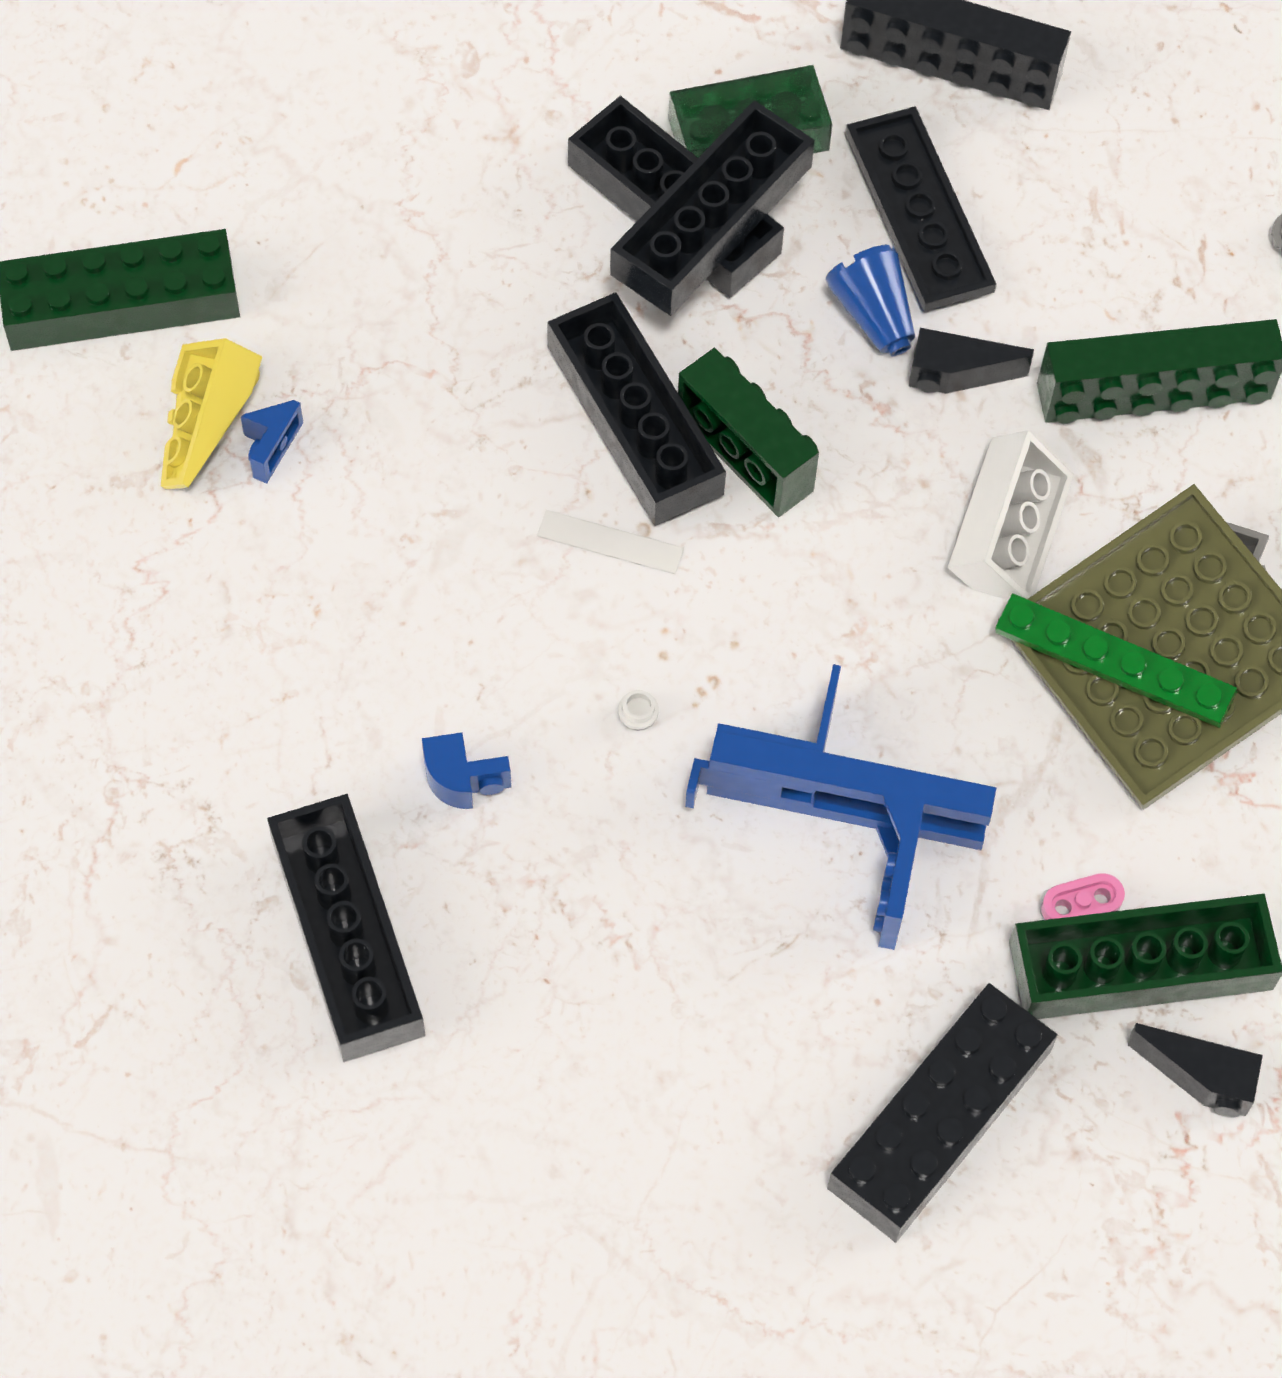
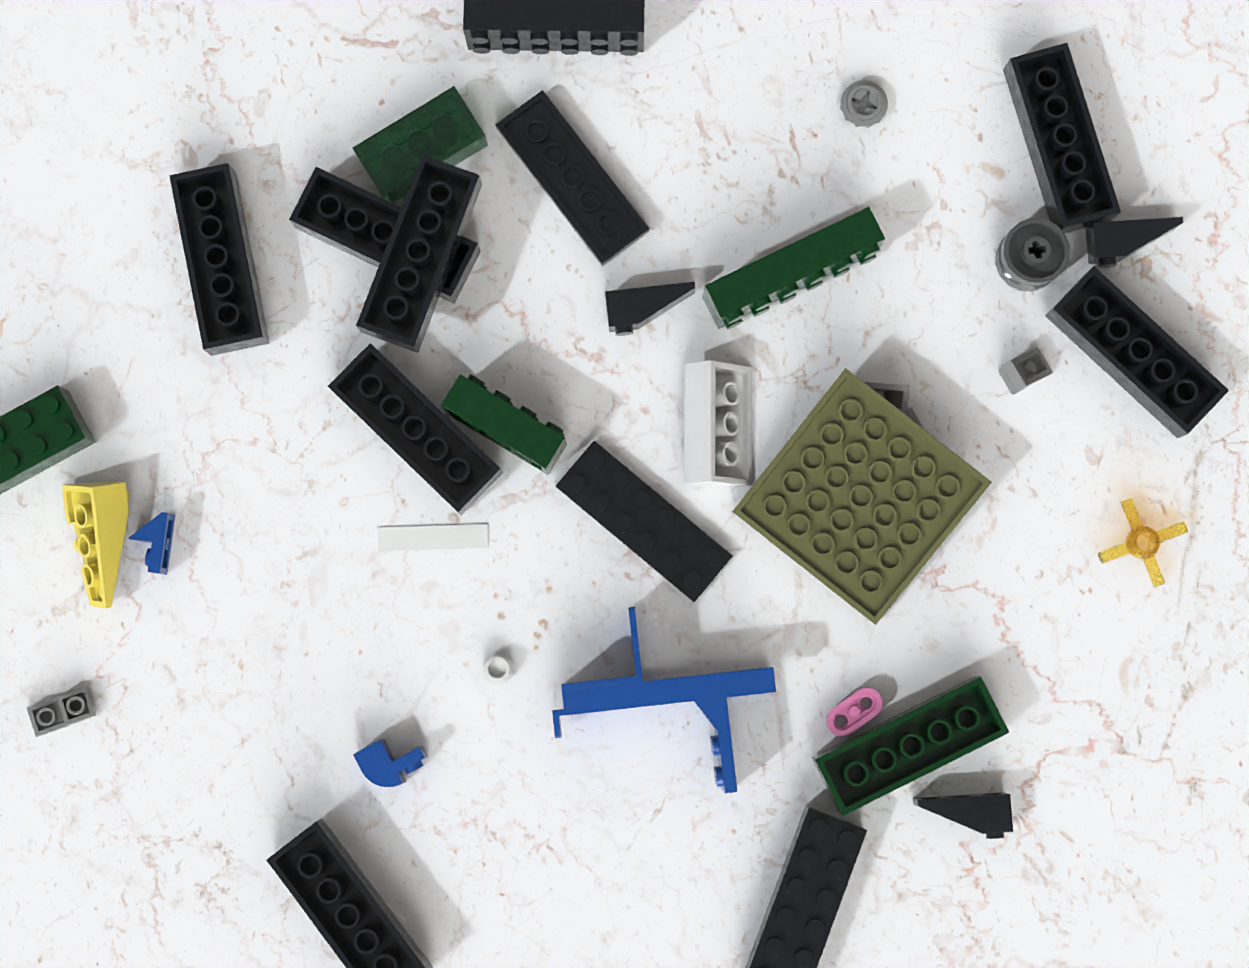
camera: 15 degrees left, 20 degrees up
blue cone [825,244,915,357] -> none
green plate [995,593,1237,728] -> none
none -> light grey slope [27,687,96,737]
none -> black brick [169,163,270,356]
none -> black plate [555,441,733,602]

